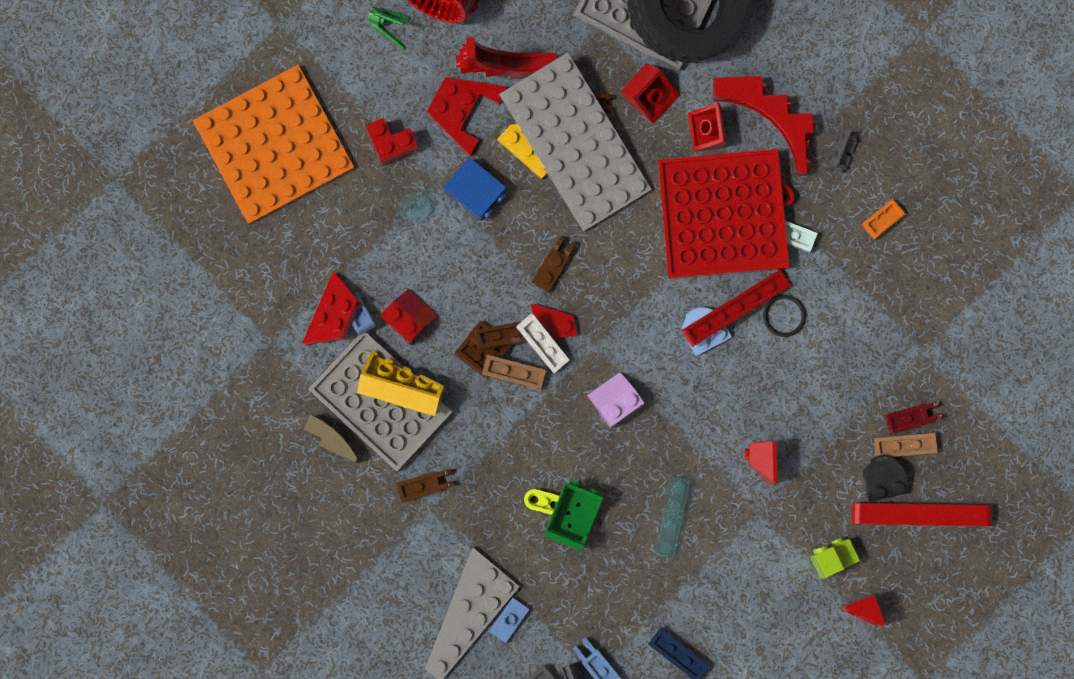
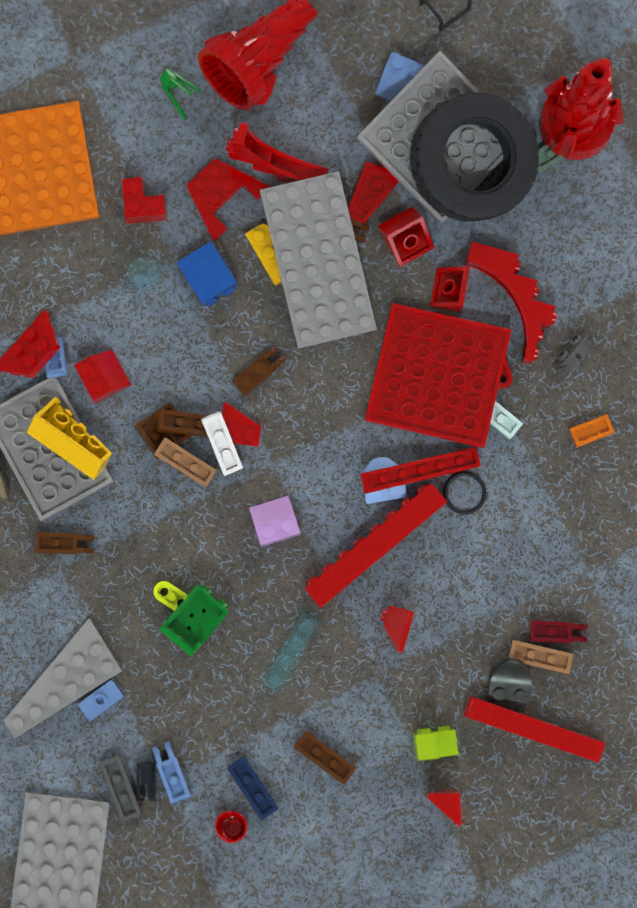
camera: 10 degrees right, 0 degrees up
none -> reddish brown plate [293,731,356,785]
none -> red brick [305,483,447,609]
none -> red wing [348,161,399,224]

